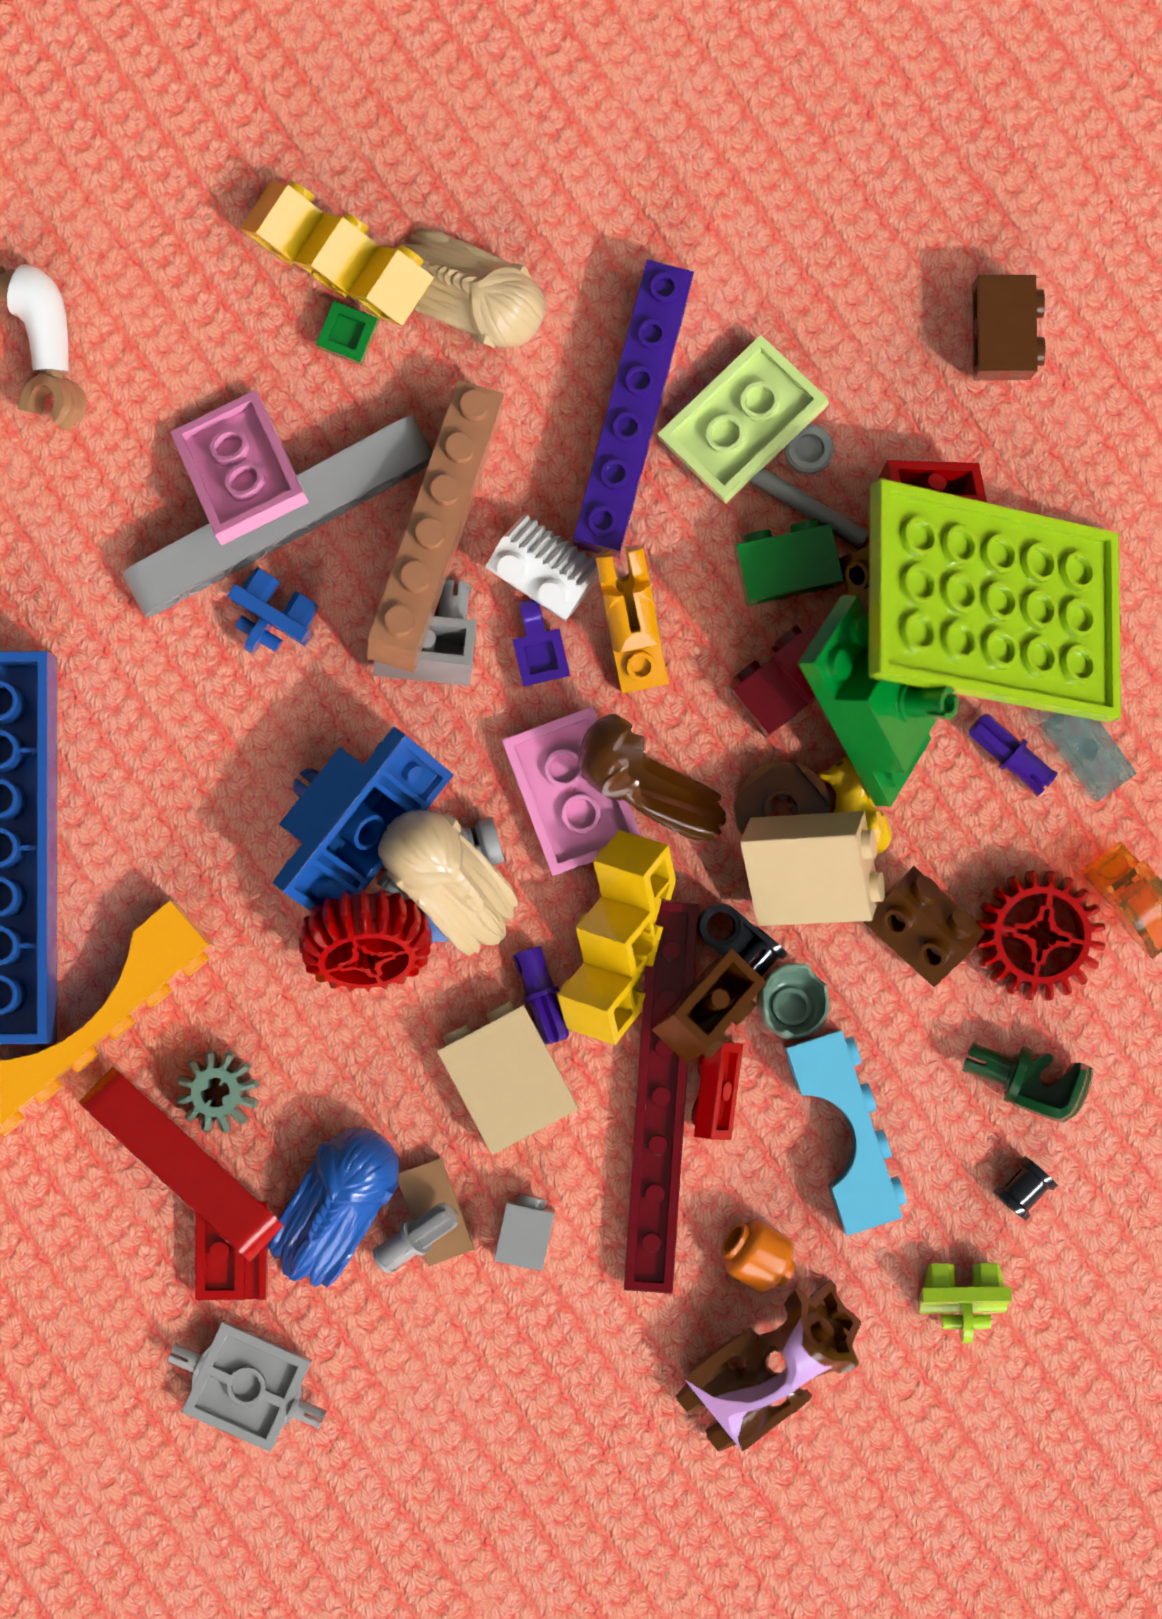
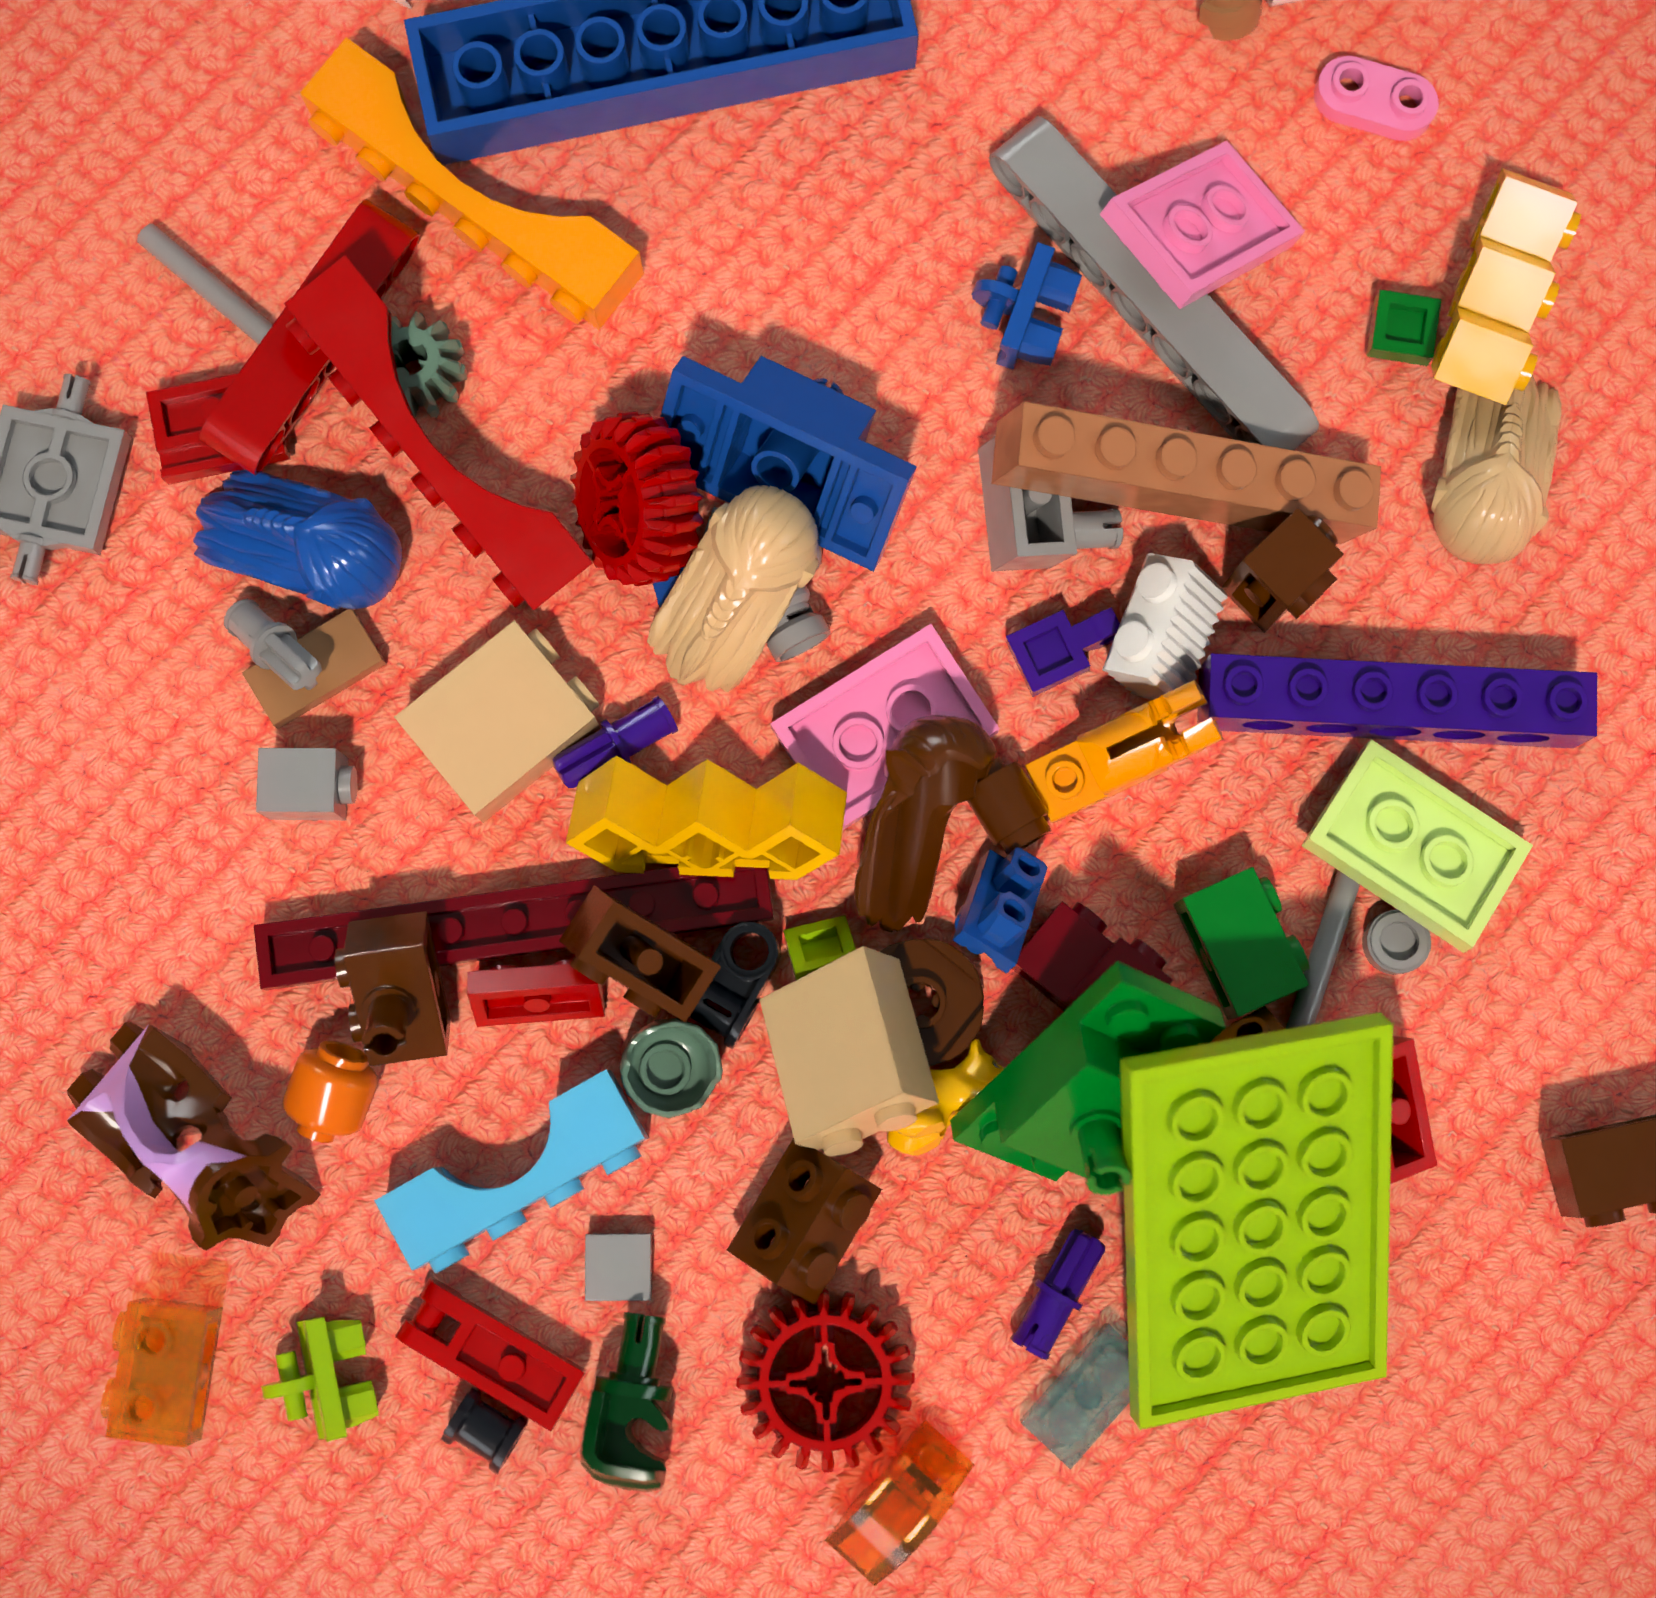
camera: 75 degrees right, 5 degrees down
none -> clear yellow brick [101,1297,223,1448]
none -> light grey bar [137,223,273,345]
none -> red arch [284,255,593,611]
none -> reddish brown brick [335,911,451,1066]
none -> red plate [395,1278,587,1432]
none -> light grey tile [585,1233,652,1301]
none -> lime plate [783,915,856,980]
none -> blue hips [952,847,1048,973]
none -> reddish brown brick [967,757,1052,855]
none -> reddish brown brick [1222,508,1344,633]
none -> bright pink plate [1314,56,1438,141]

